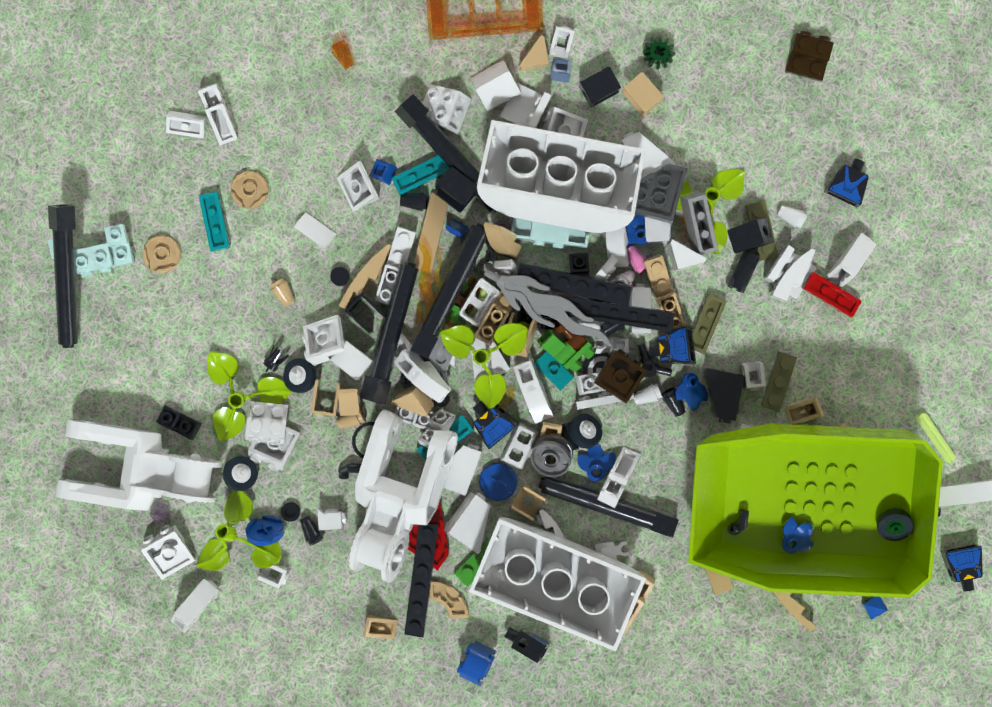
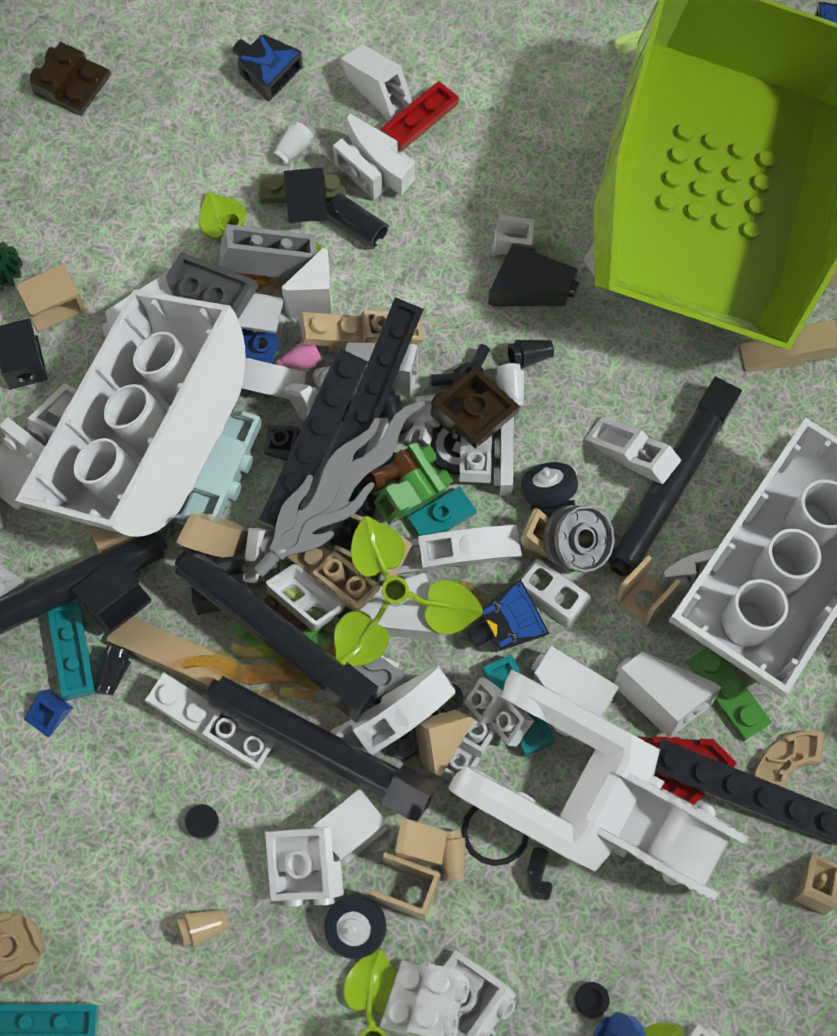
camera: 80 degrees left, 20 degrees down
black piece [263,344,289,372] -> none
white slope [294,212,337,250] -> none
black cone [300,516,324,546] -> none
white window [317,507,347,530] -> none
white slope [337,161,380,212] -> none
tan slope [339,244,392,309] -> none
black piece [345,293,386,334] -> none
blue slope [445,218,468,238] -> none
blue tile [479,463,518,501] -> none
blue plate [577,444,616,481] -> none
white plate [594,541,630,560] -> none
torso [649,326,696,365] -> none
blue plate [675,373,708,411] -> none
olive plate [693,294,727,354] -> none
black arm [727,509,749,535] -> none
olive plate [761,352,797,412] -> none
blue plate [781,517,814,554] -> none
tan slope [784,397,824,425] -> none
black wheel [877,508,913,541] -> none

